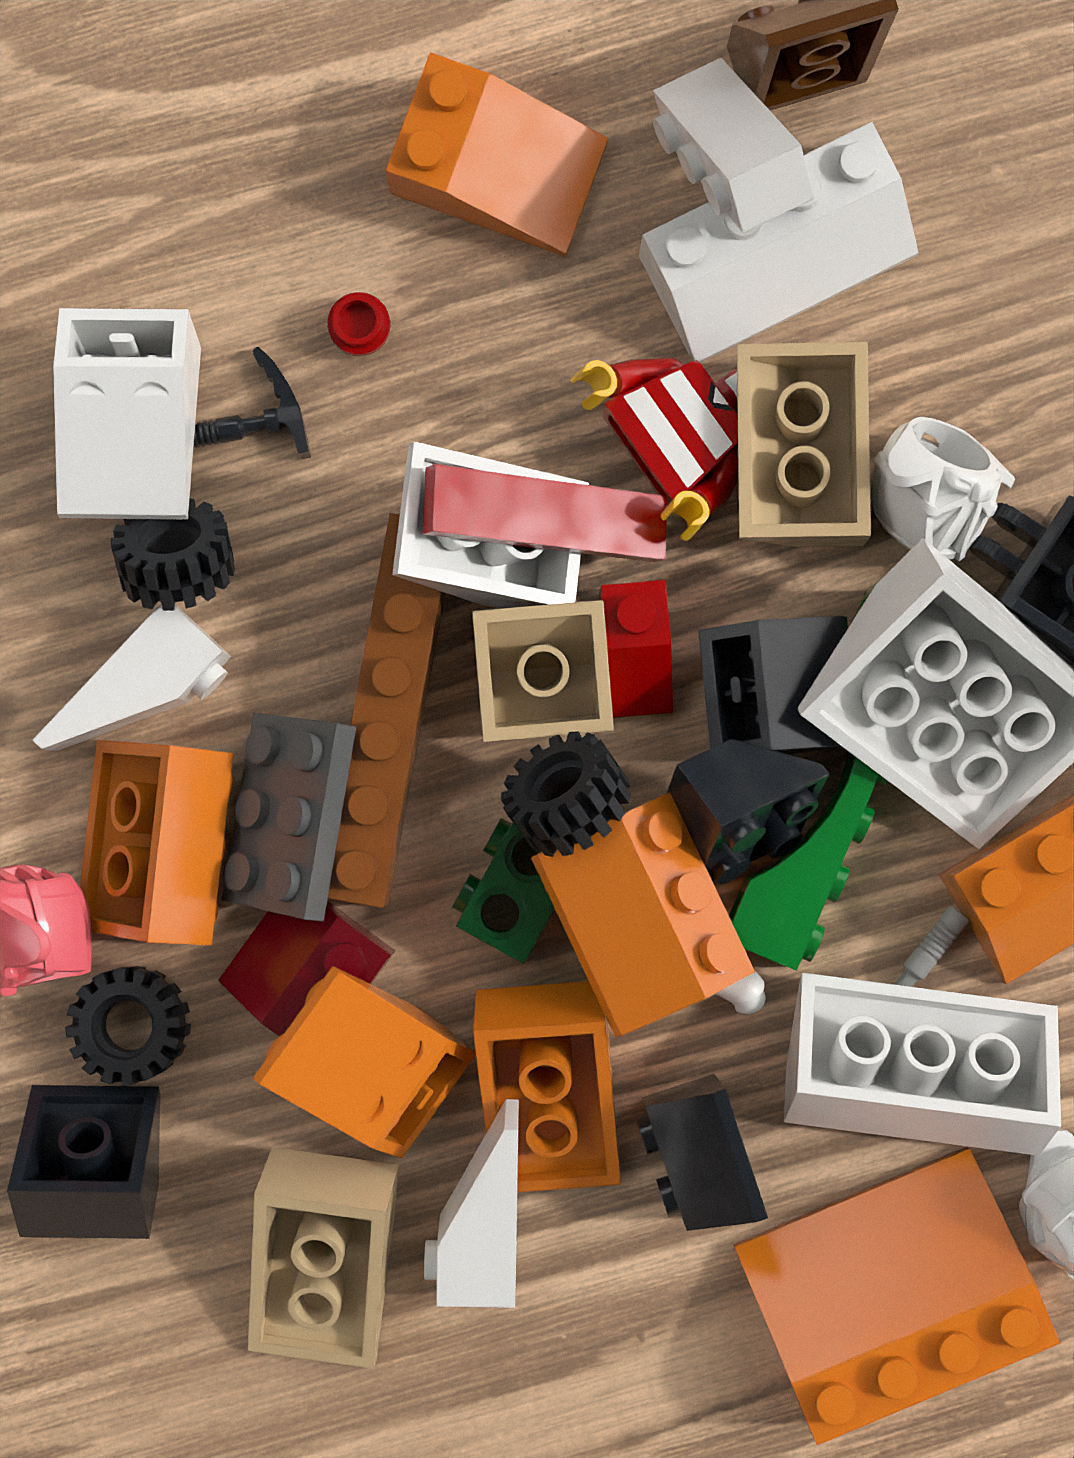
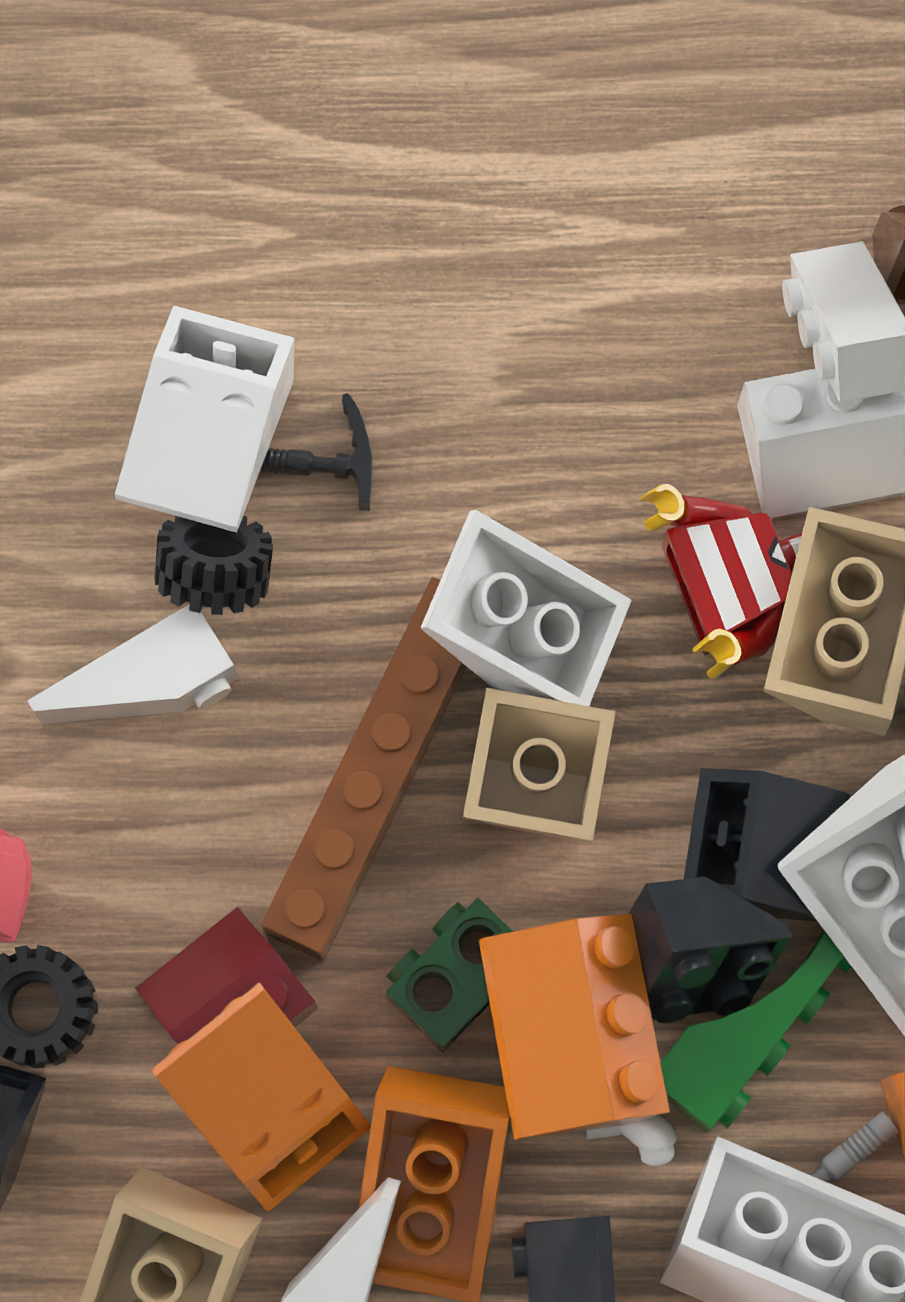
camera: 15 degrees right, 10 degrees down
orange slope [80,740,234,945] -> none
dark grey plate [221,712,356,921] -> none
red plate [327,292,391,356] -> none
orange slope [385,52,608,257] -> none
tile [423,464,668,562] -> none
black tyre [501,731,631,857] -> none
red slope [599,580,673,718] -> none

